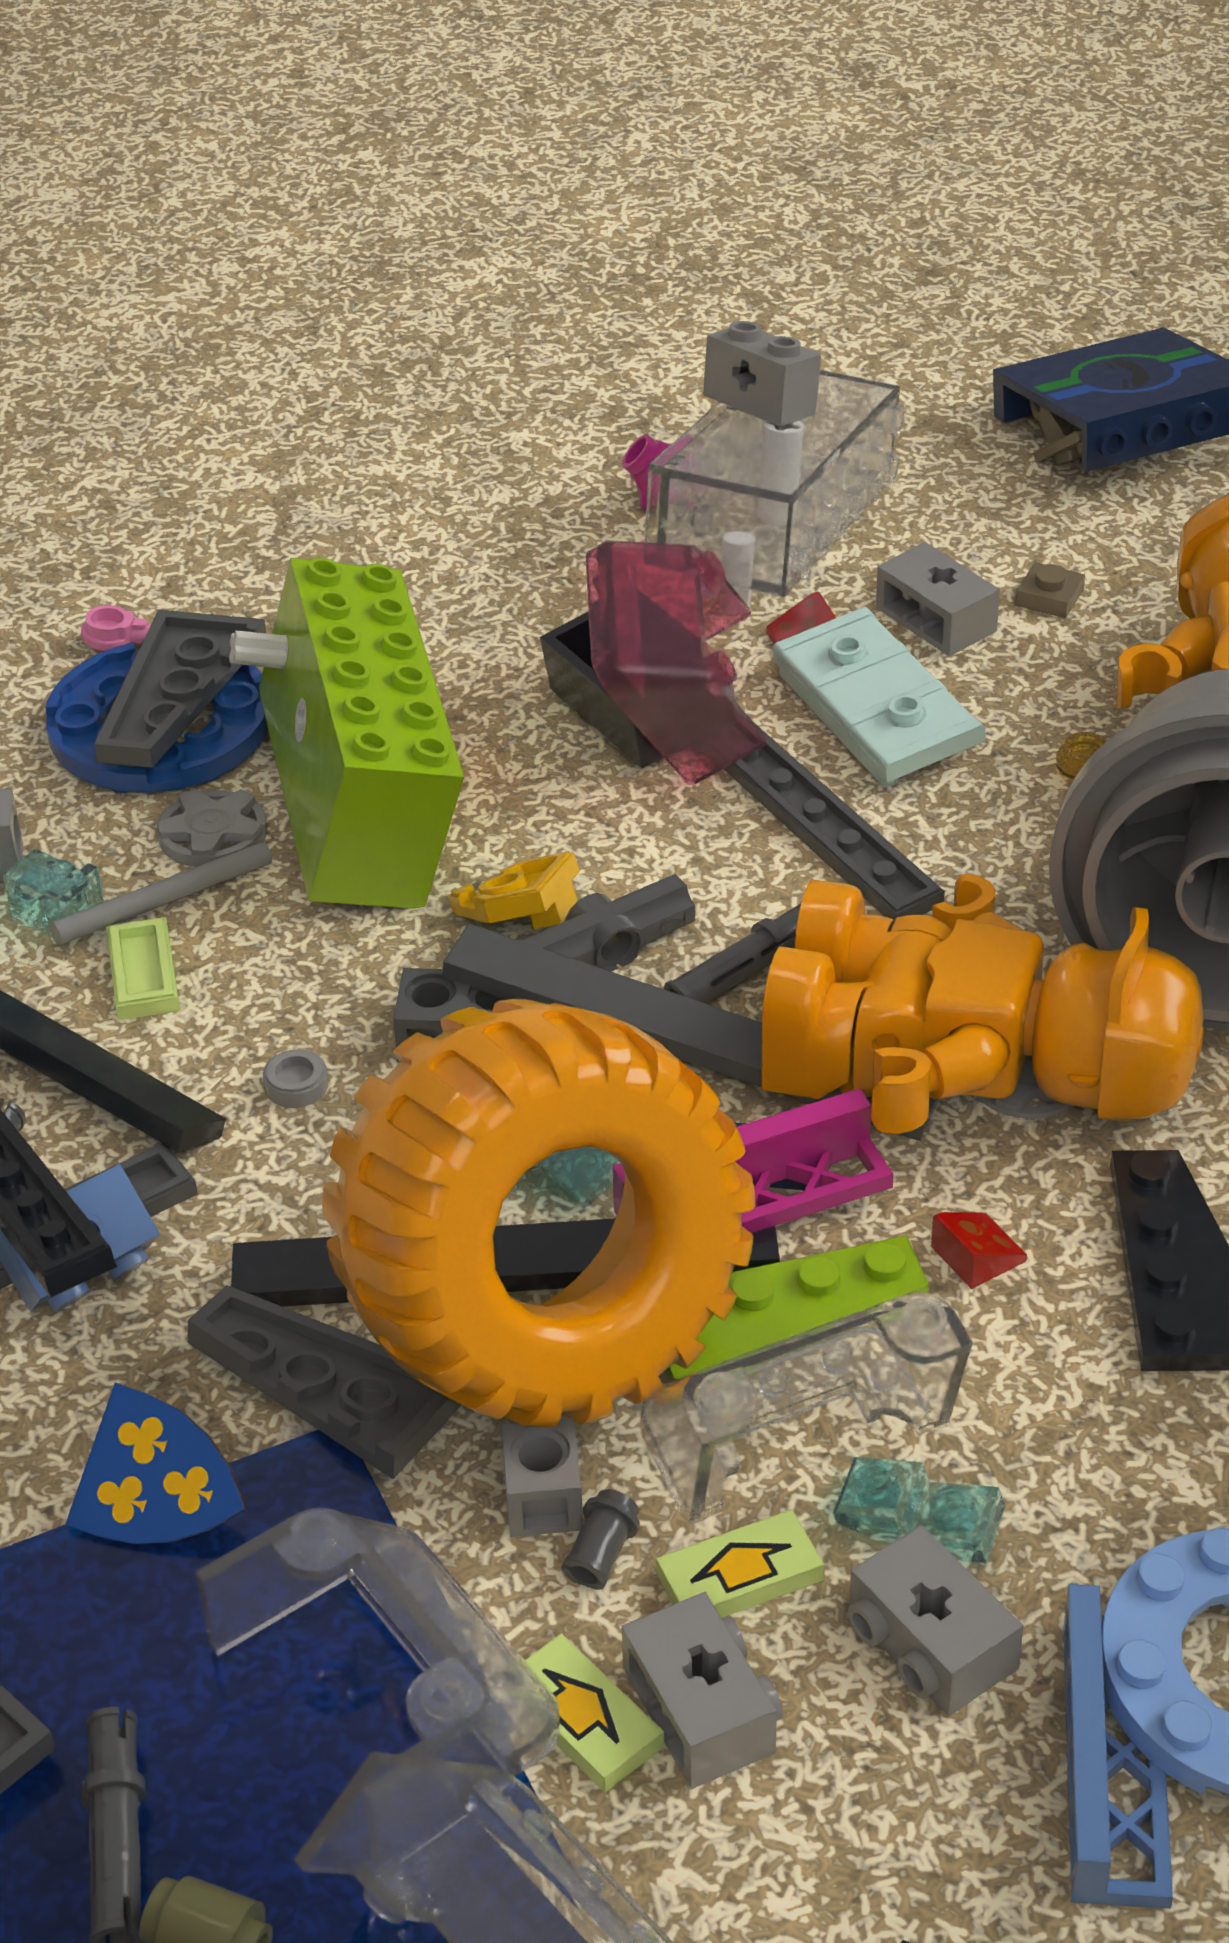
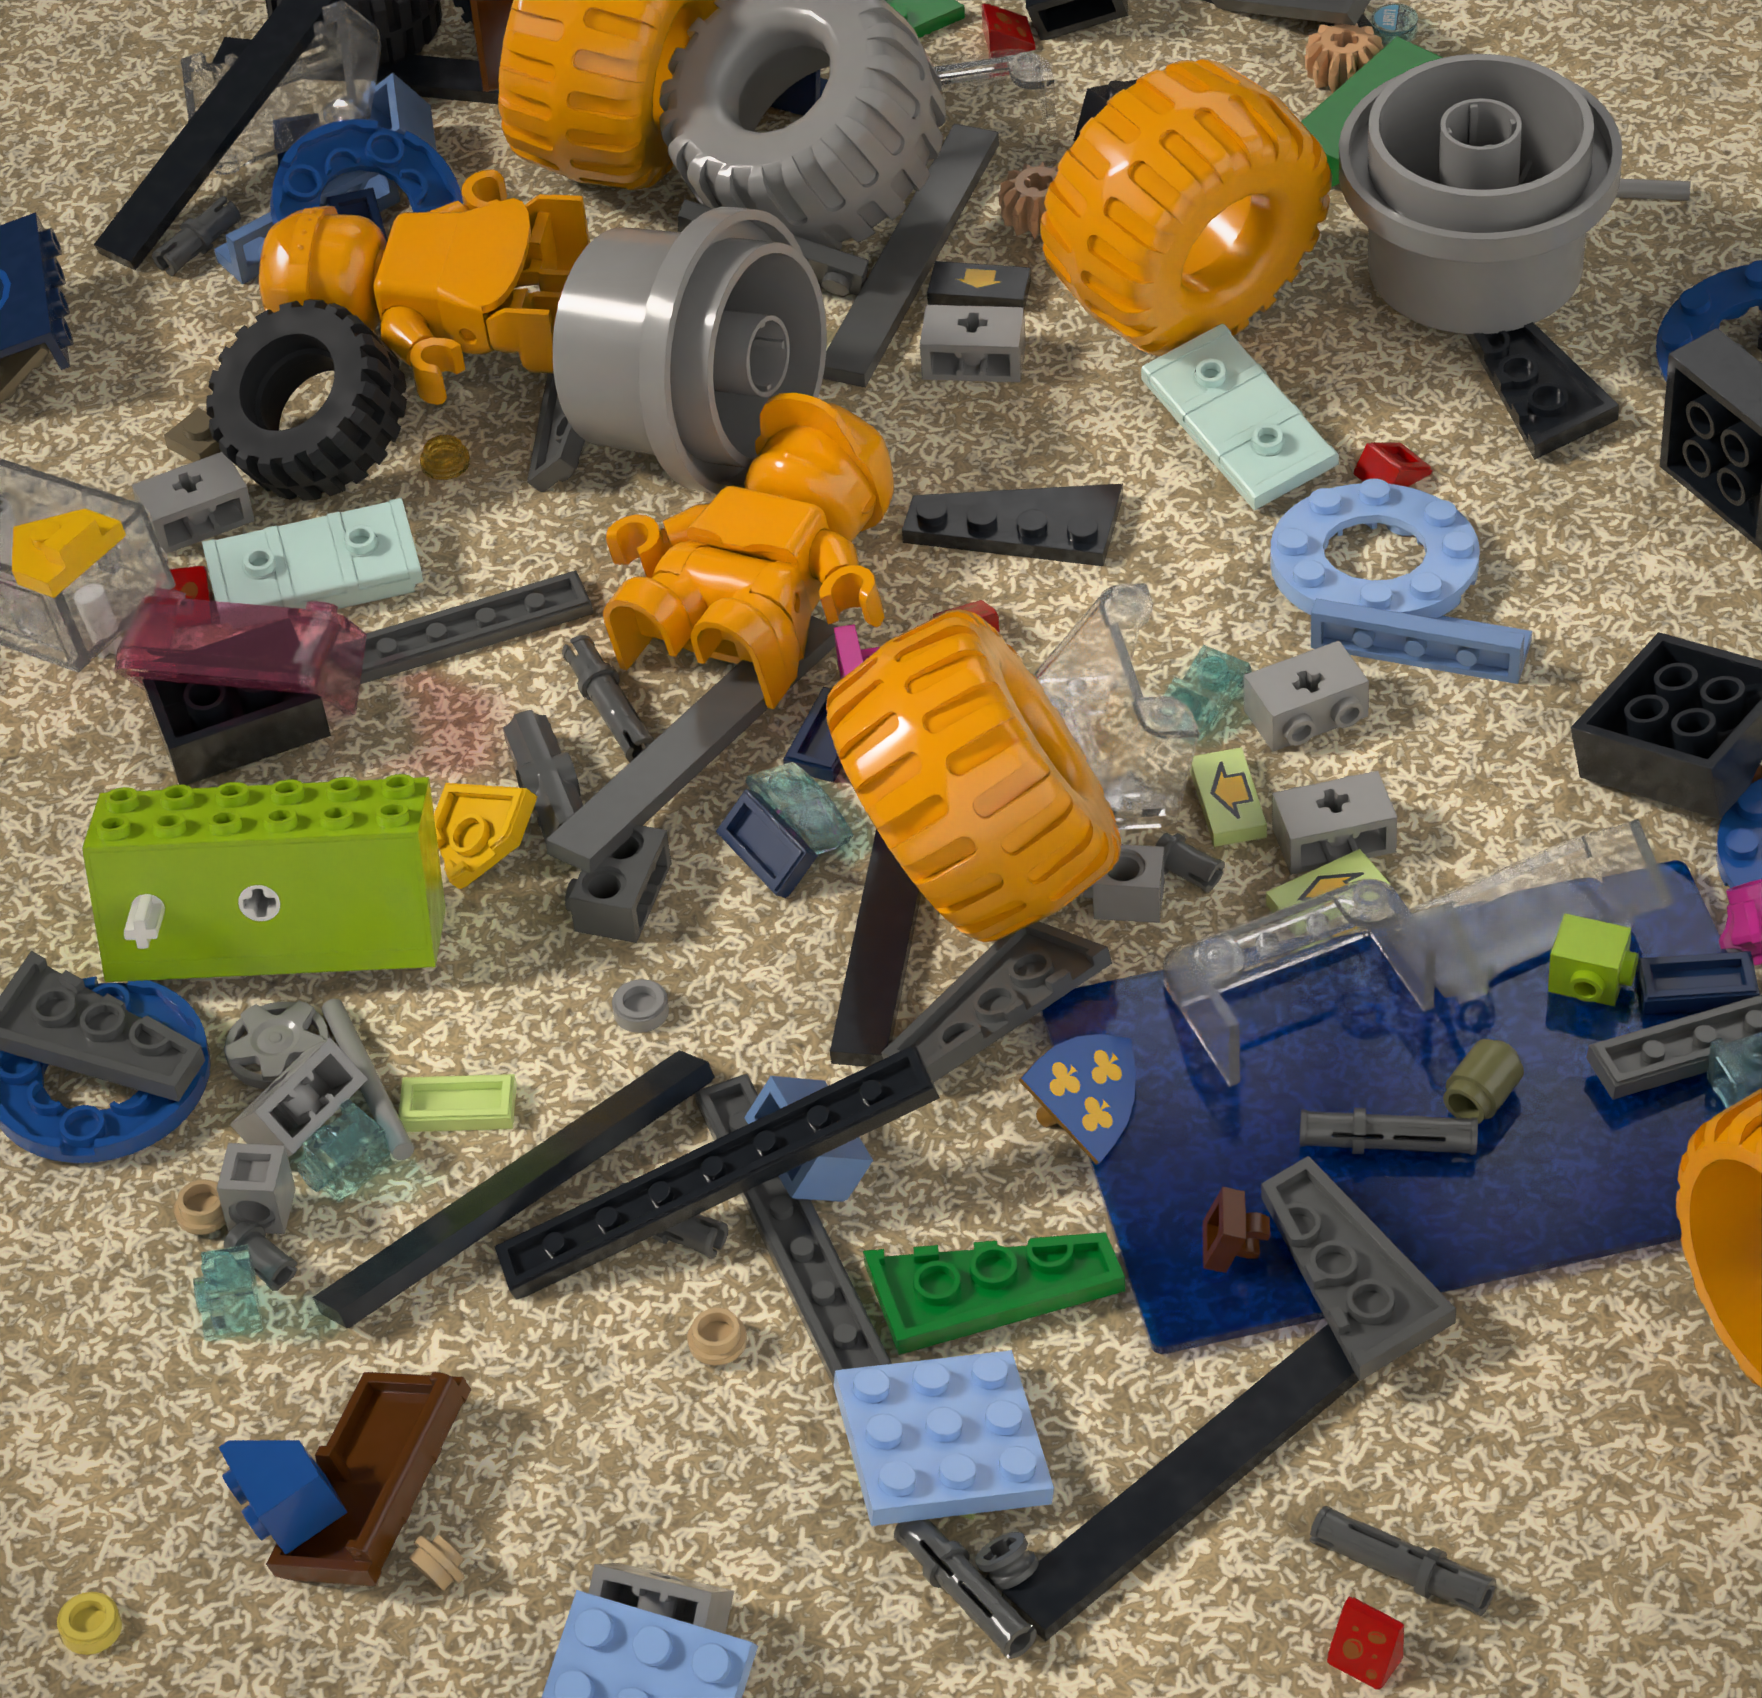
camera: 75 degrees left, 5 degrees up
none -> yellow plate [12,508,126,598]
none -> black tyre [206,299,407,501]
none -> light grey brick [230,1038,368,1157]

